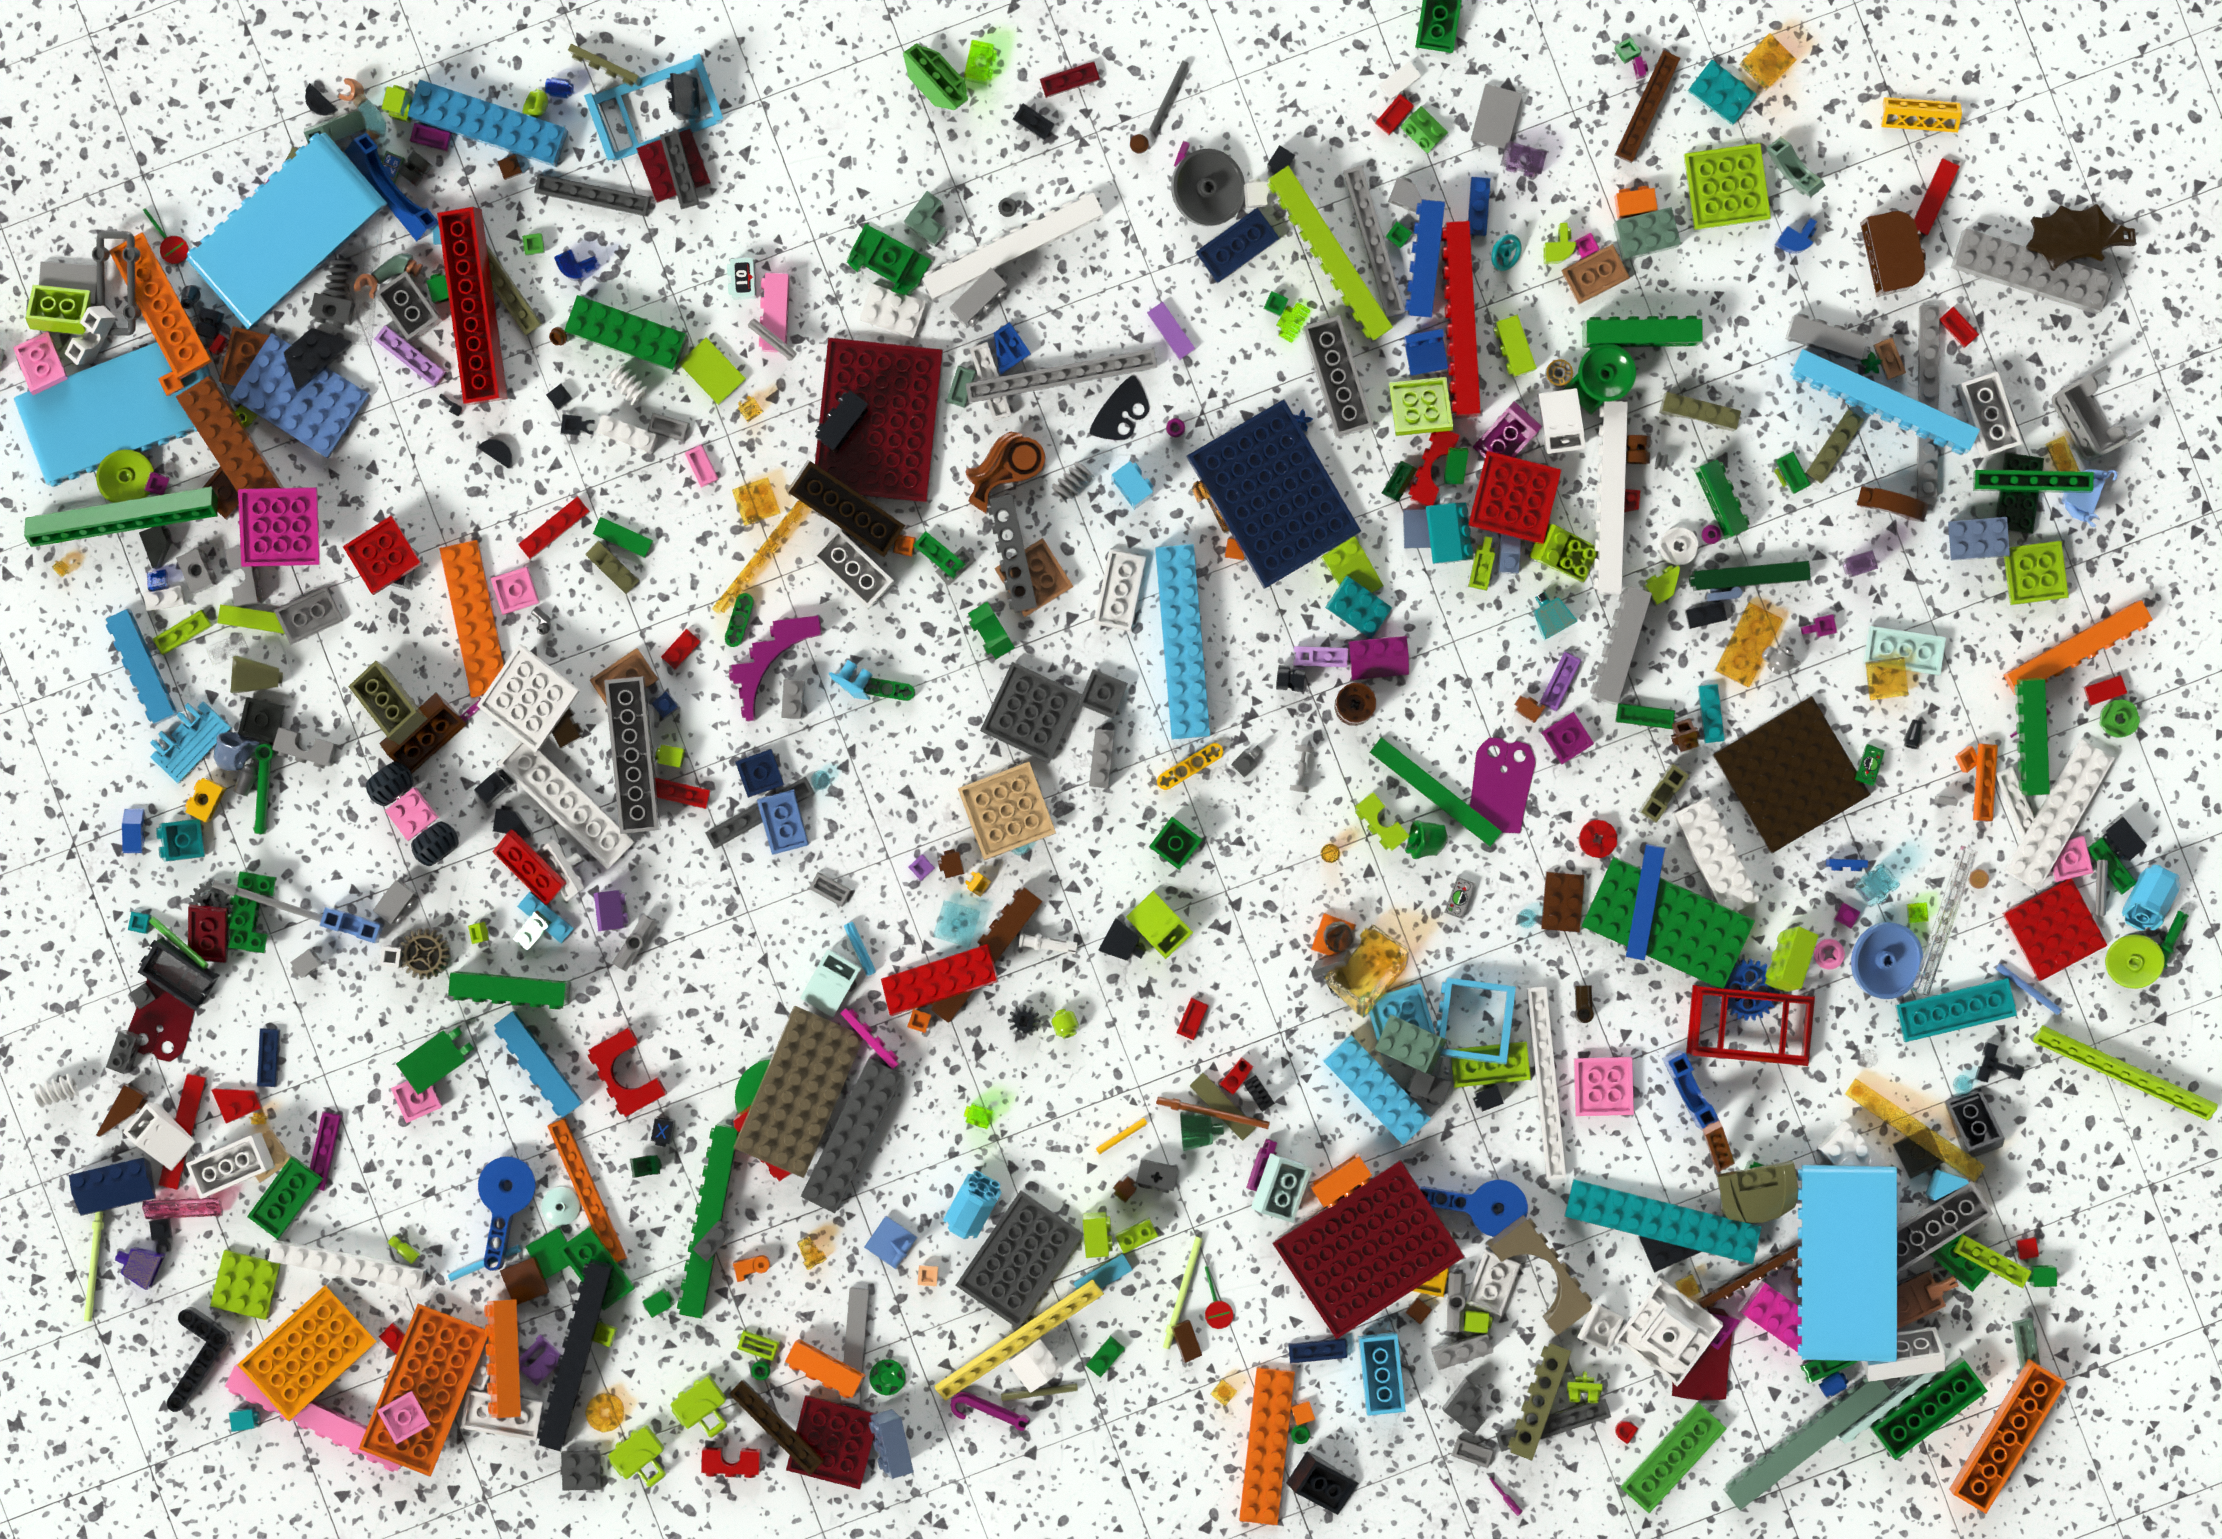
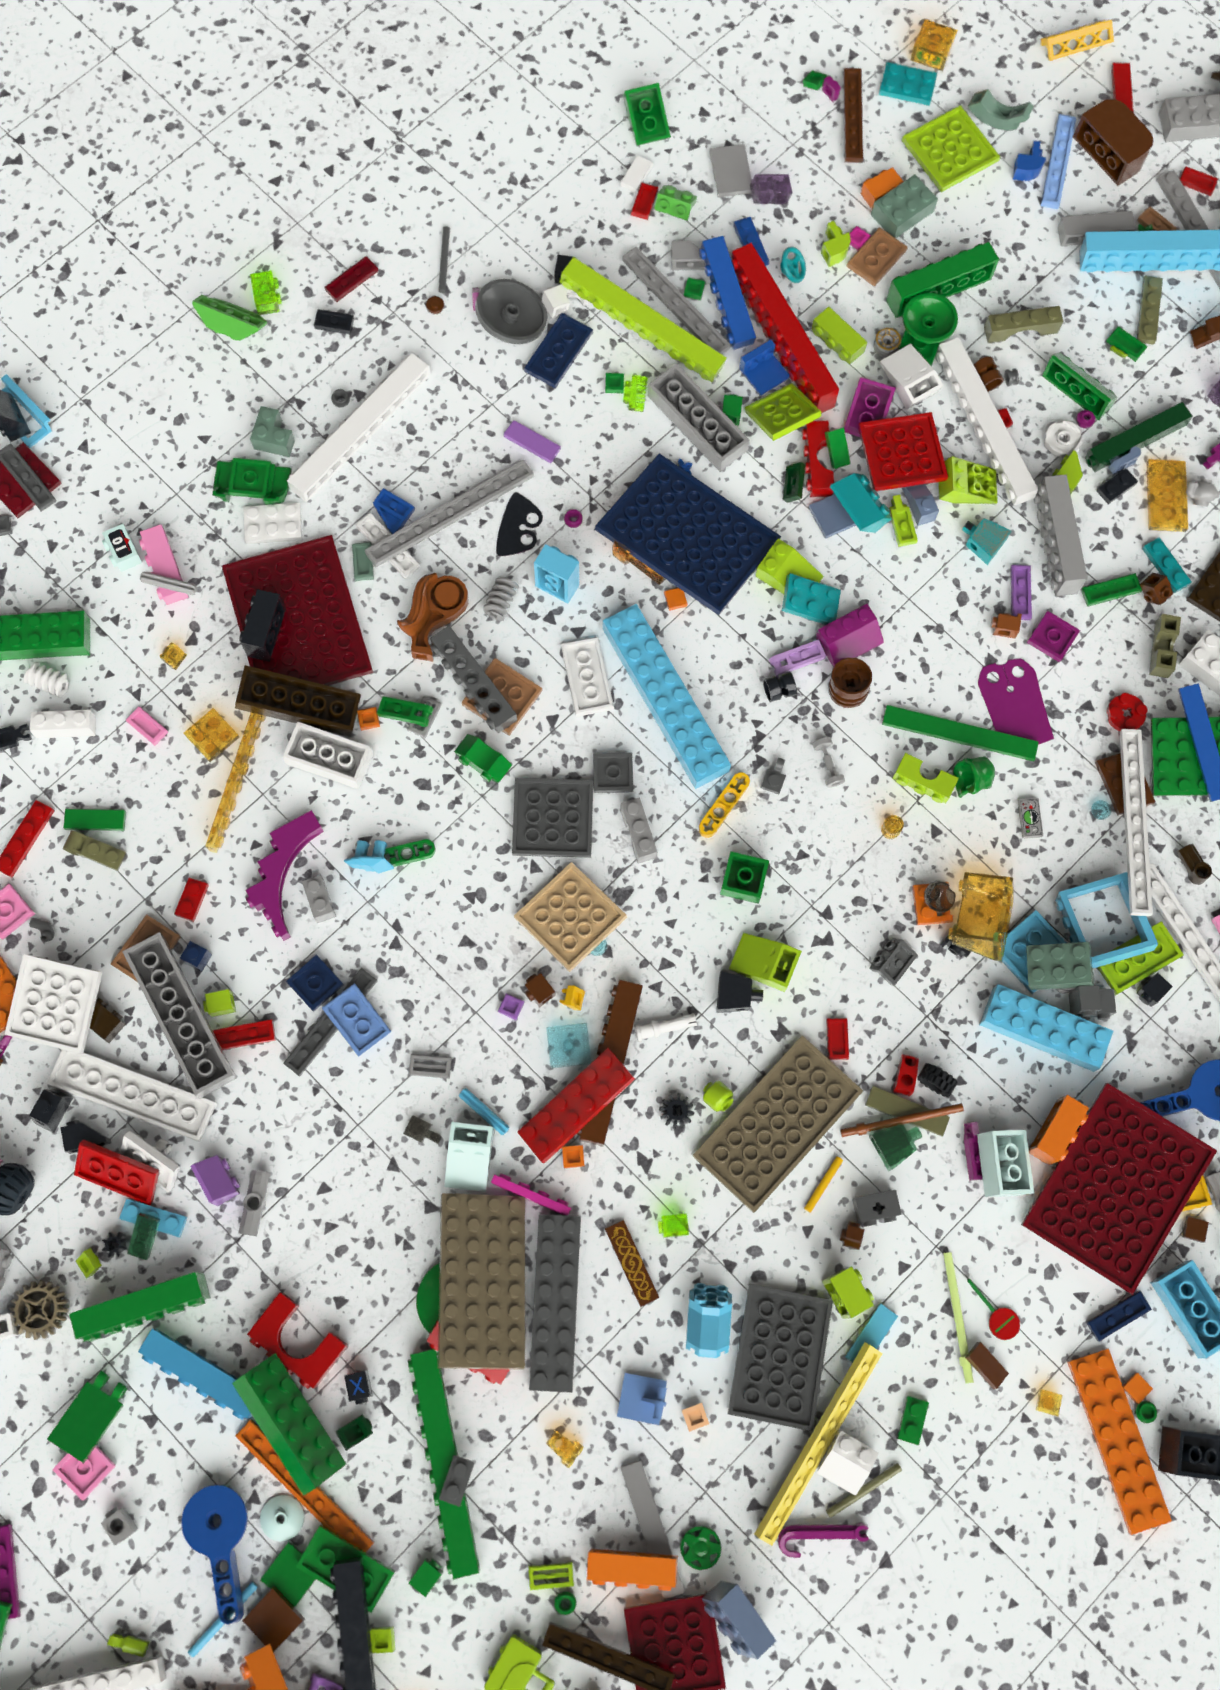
camera: 25 degrees left, 15 degrees down
light grey tile [647,412,690,442] -> none
lime tile [679,337,746,405] -> none
green beam [725,593,754,647] -> none
orange leg [733,1255,770,1282] -> none
clear light blue plate [811,770,830,790] -> none
light grey brick [949,267,1008,328] -> none
lime brick [1115,1217,1158,1254] -> none
dark grey tile [1311,950,1351,977] -> none
none -> light grey brick [101,1507,138,1546]
none -> black gear [102,1232,129,1258]
none -> green brick [232,1353,347,1496]
none -> clear smoke plate [403,1115,442,1144]
none -> reddish brown tile [605,1220,659,1307]
none -> dark tan plate [692,1035,863,1214]
none -> green brick [722,394,743,426]
none -> dark grey bracket [870,938,918,986]
none -> light blue tile [1041,114,1076,209]
none -> white plate [1120,729,1153,916]

